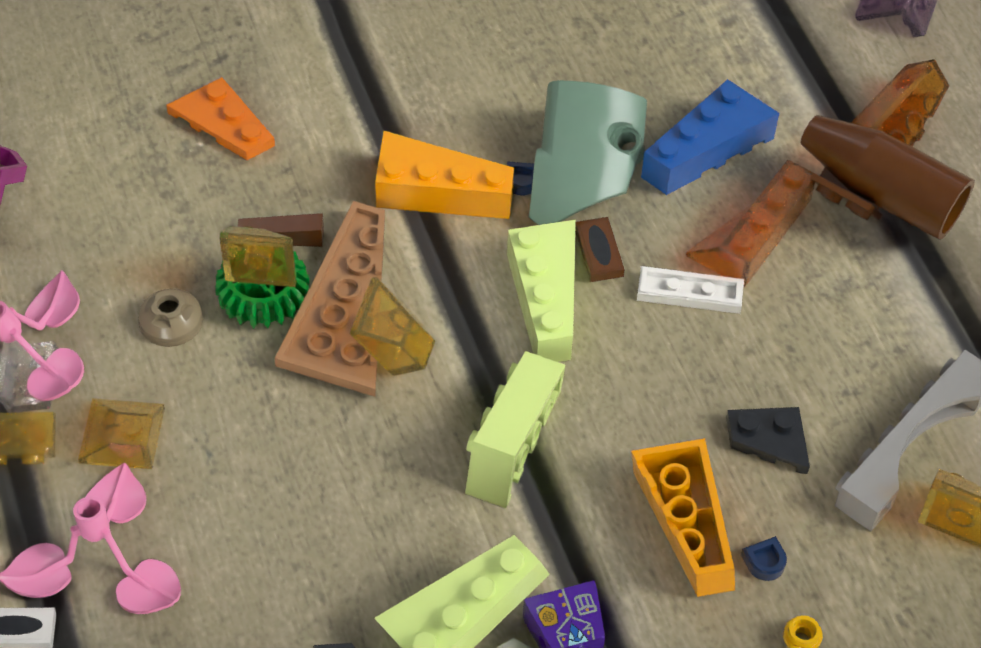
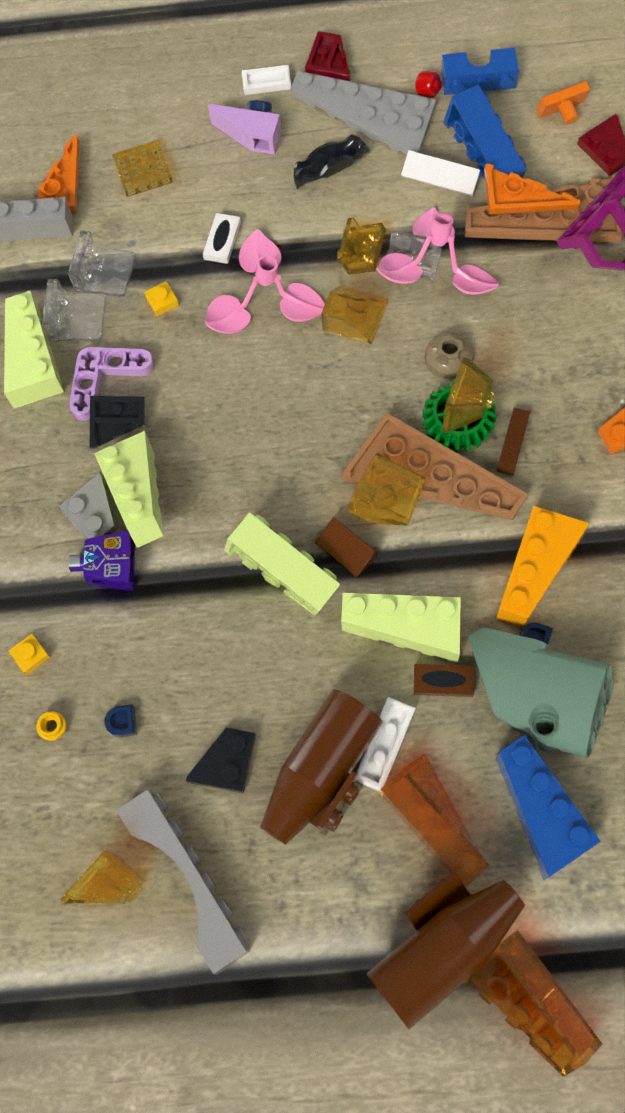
camera: 115 degrees right, 15 degrees up
light orange wedge [631,438,735,597] -> none
none -> reddish brown piece [260,689,383,845]
none -> reddish brown slope [315,517,376,578]

